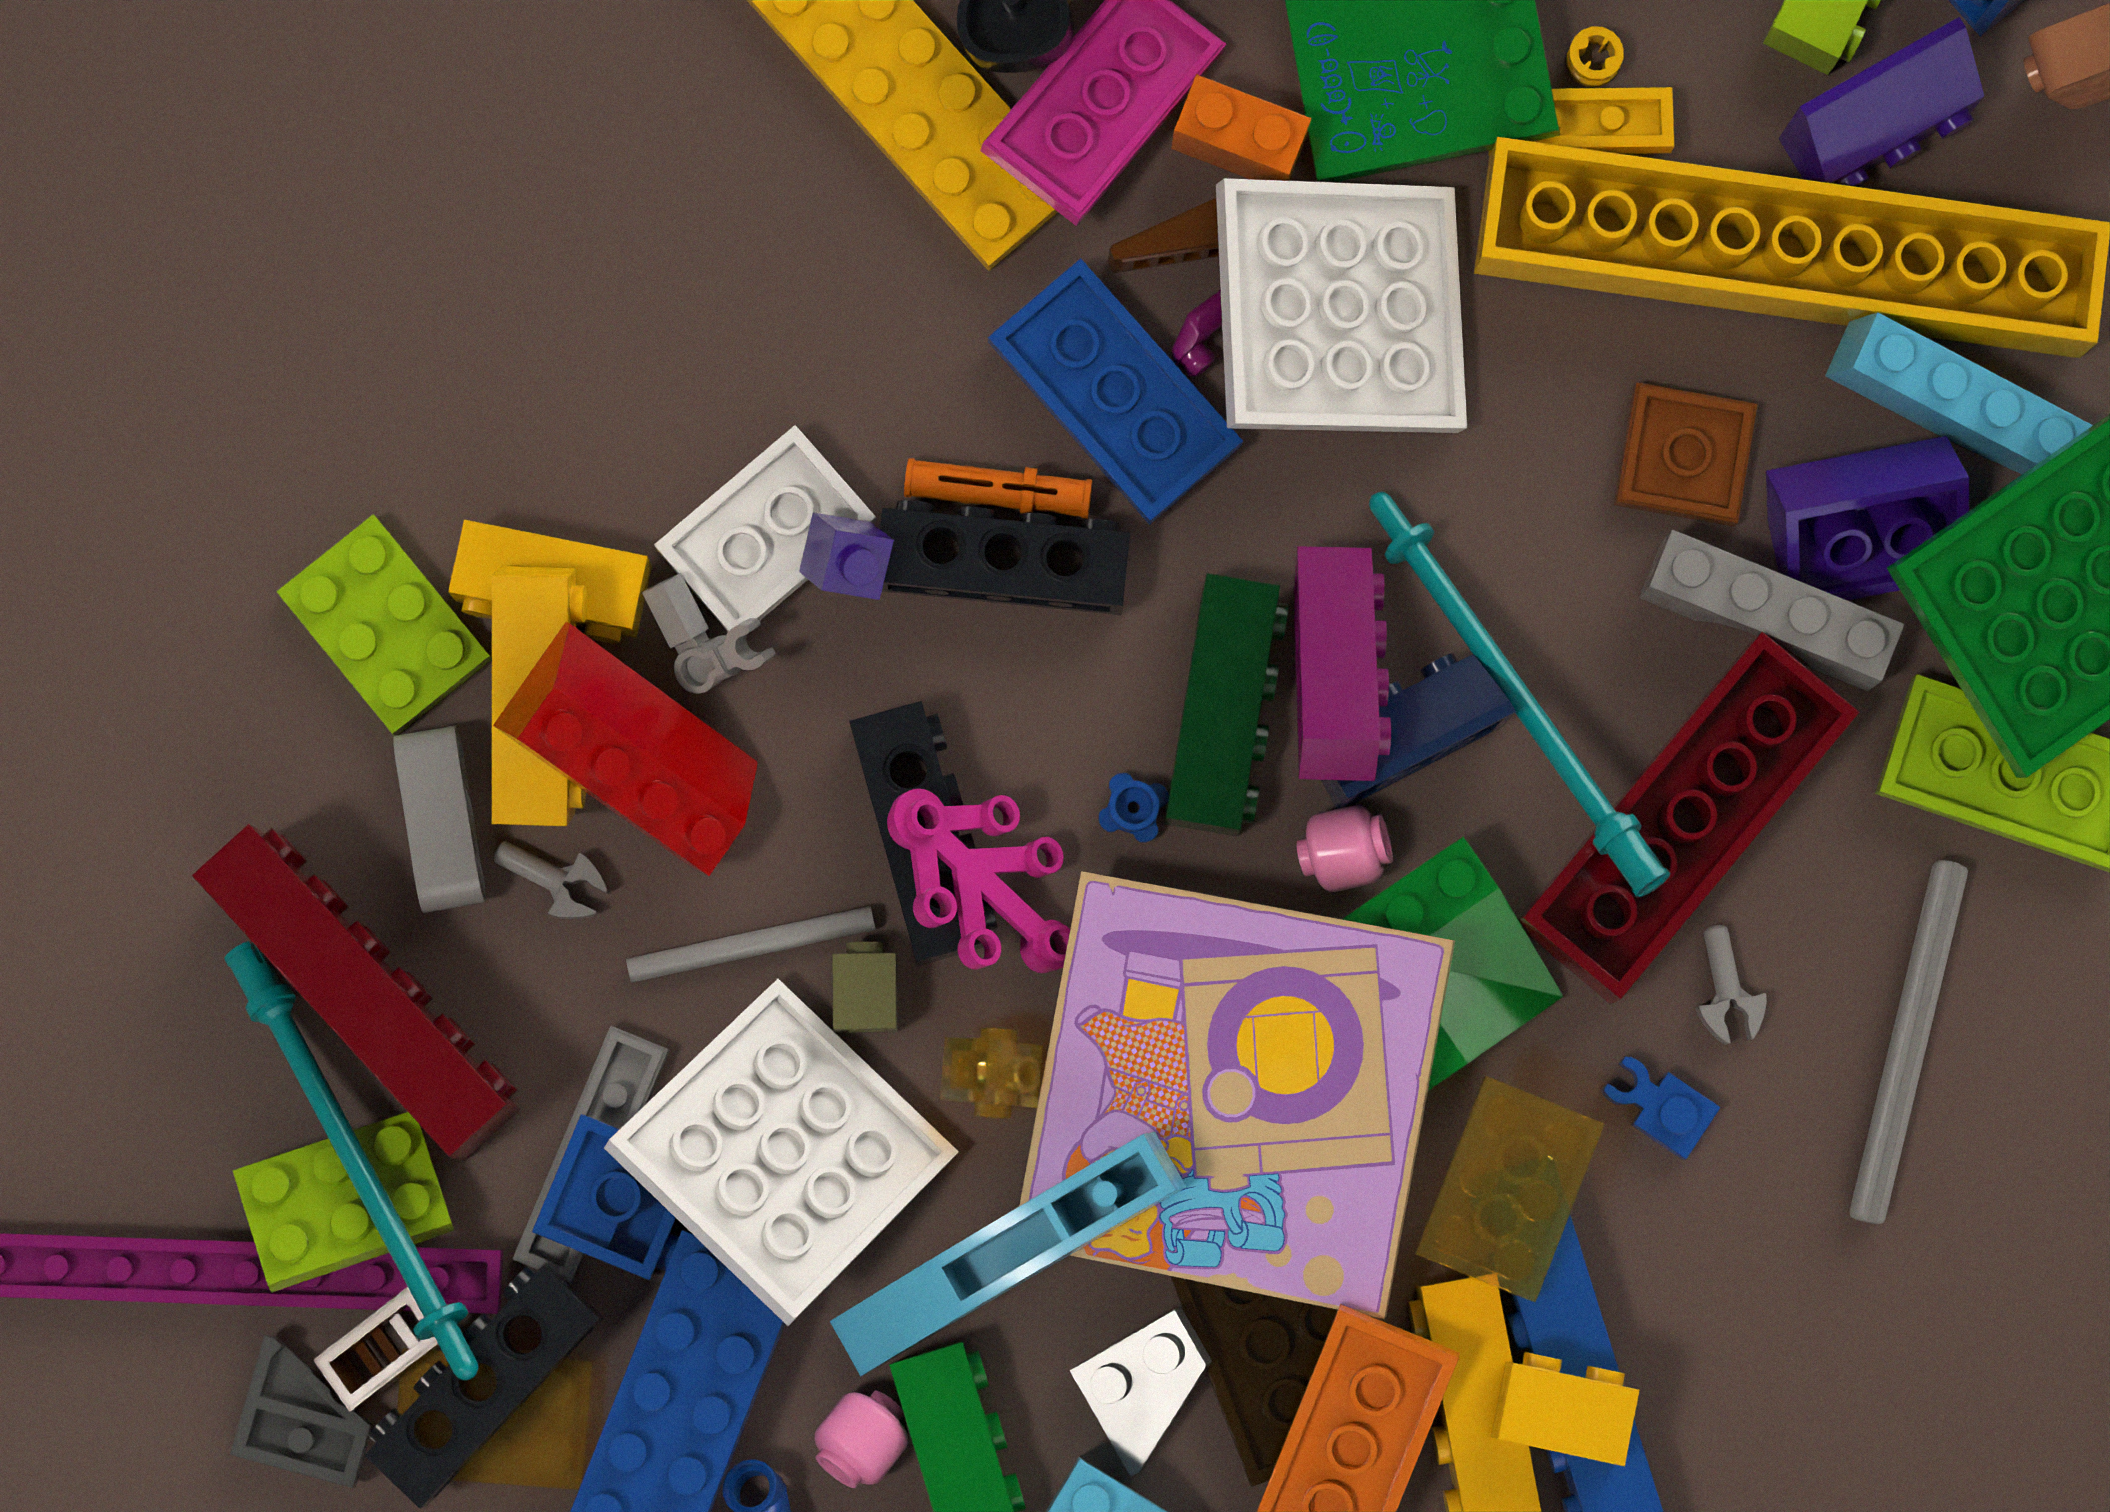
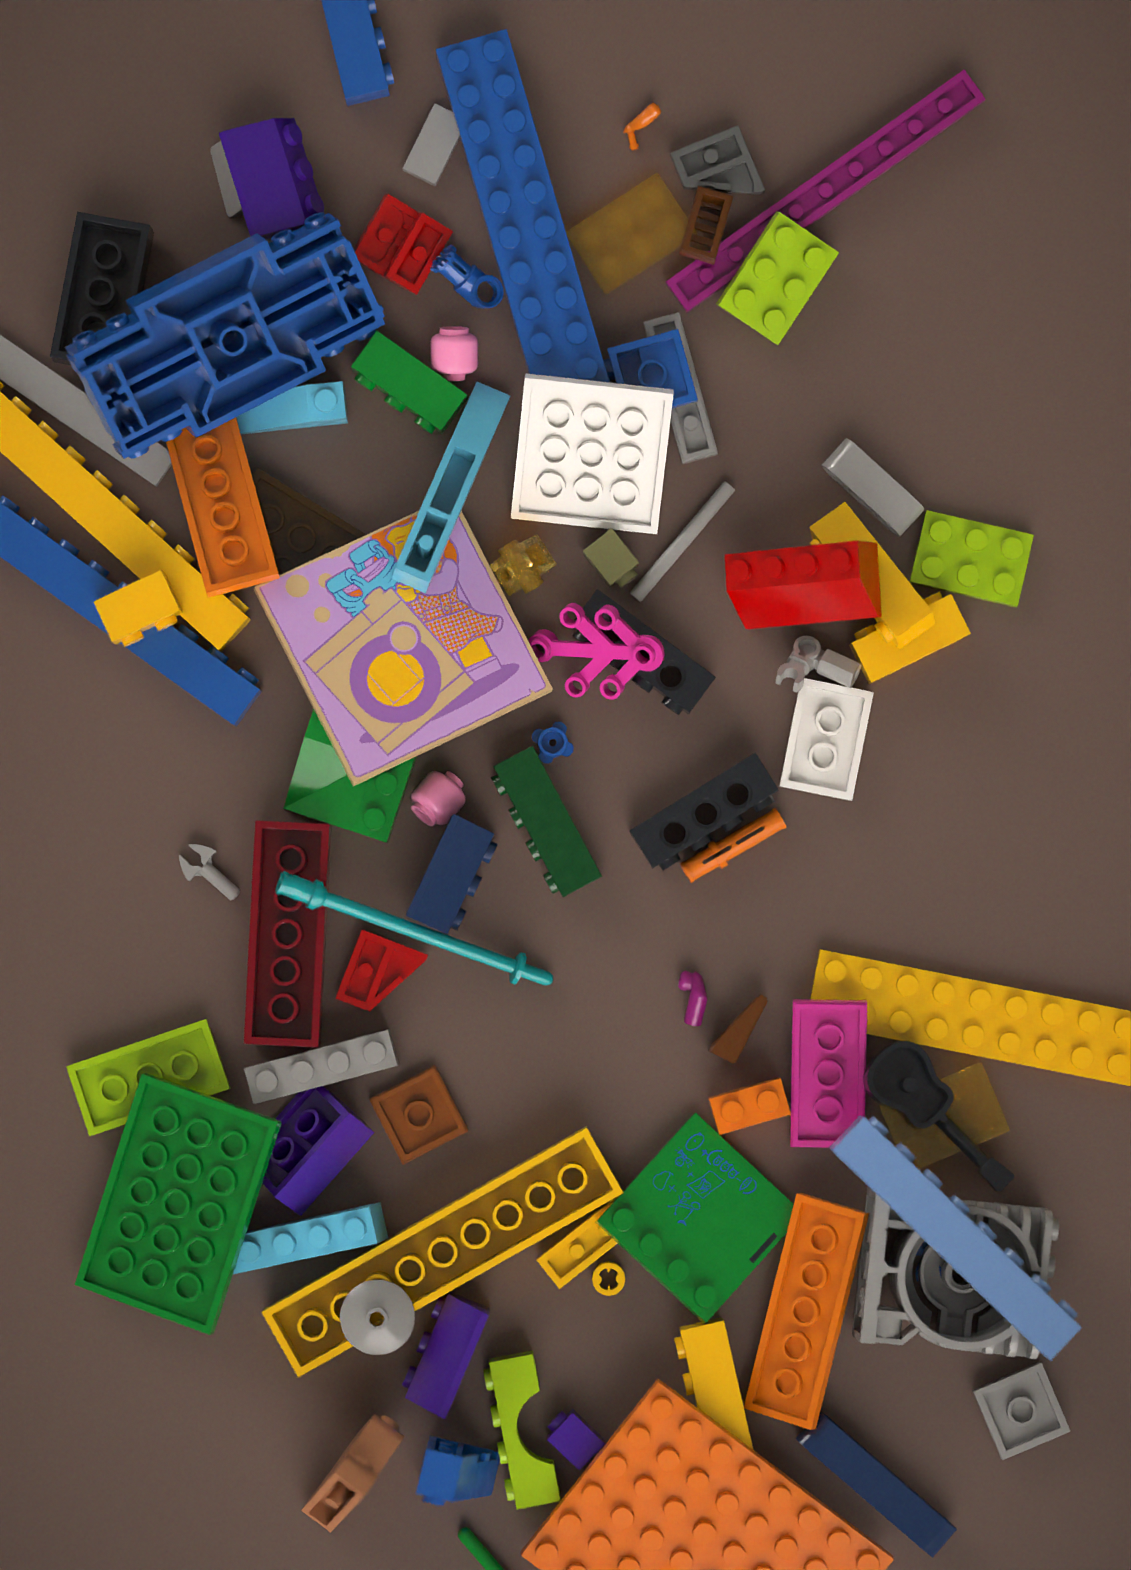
camera: 145 degrees right, 5 degrees up
dark red brick [192,824,520,1161] -> none
teal bar [224,941,479,1380] -> none
black brick [364,1265,604,1509] -> none
light grey bar [494,841,609,919] -> none
dark purple brick [799,512,894,600] -> none
blue plate [988,258,1243,525] -> none
wing [1070,1306,1212,1477] -> none
white plate [1216,178,1467,433] -> none
magenta brick [1293,546,1391,781] -> none
clear yellow plate [1414,1076,1605,1302] -> none
blue plate [1601,1057,1721,1160] -> none
light grey axle [1849,860,1968,1224] -> none
none -> red wing [335,929,428,1012]
none -> light grey dish [340,1279,415,1355]

